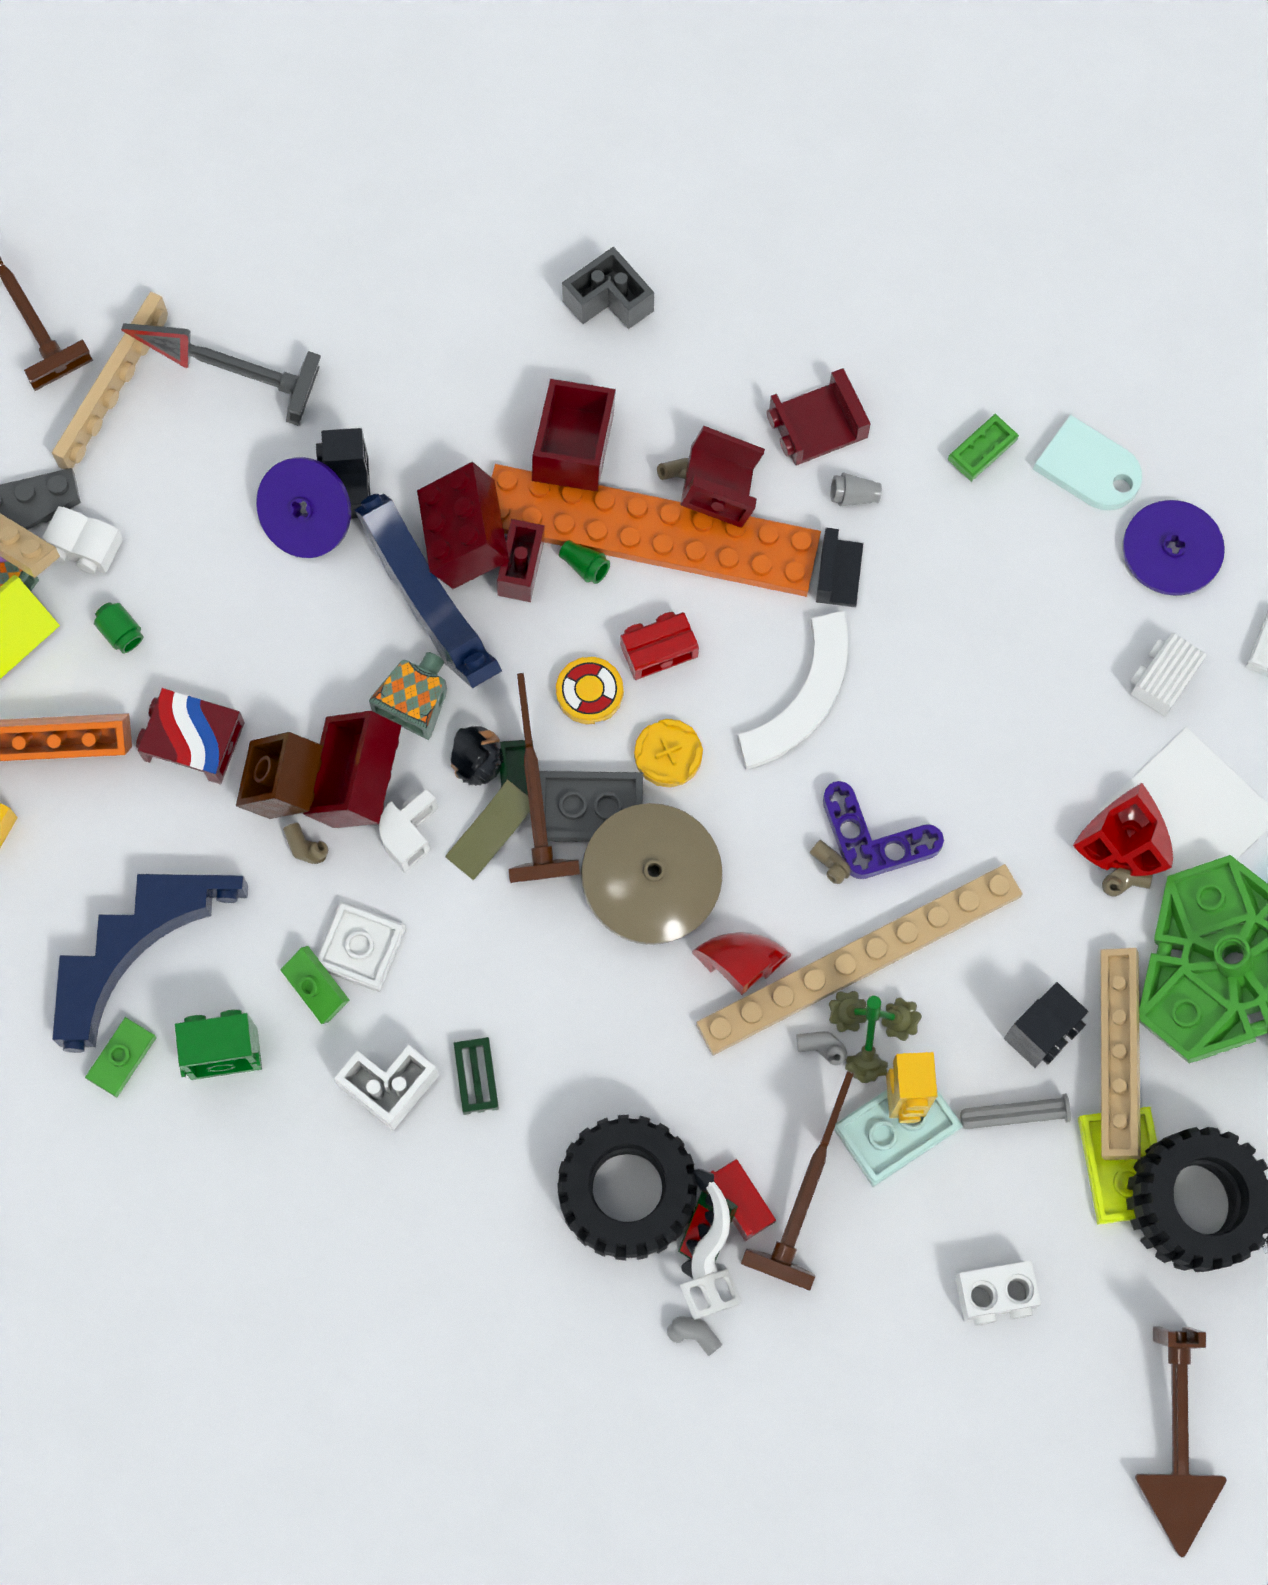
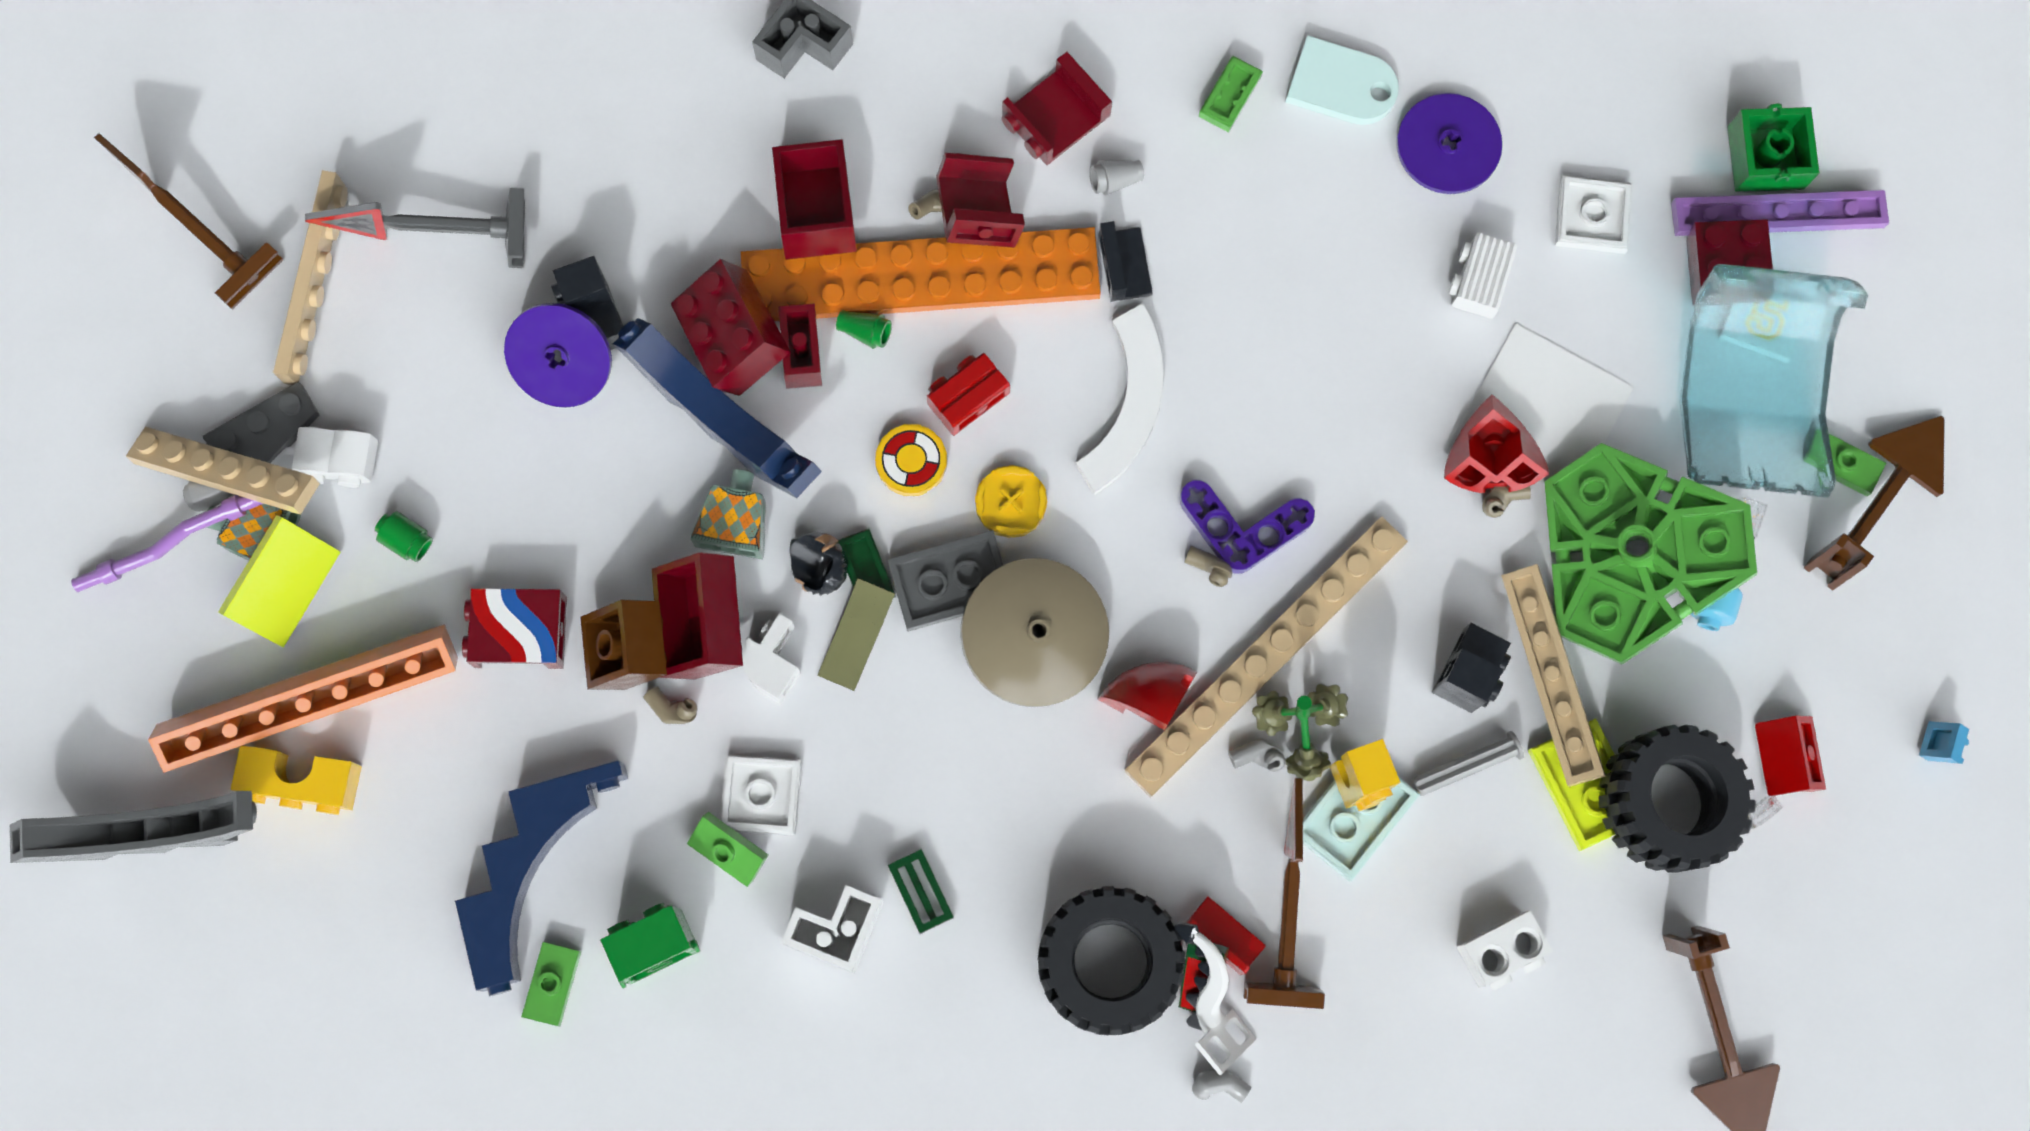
camera: 20 degrees left, 5 degrees up
reddish brown piece [508,673,580,883] -> none

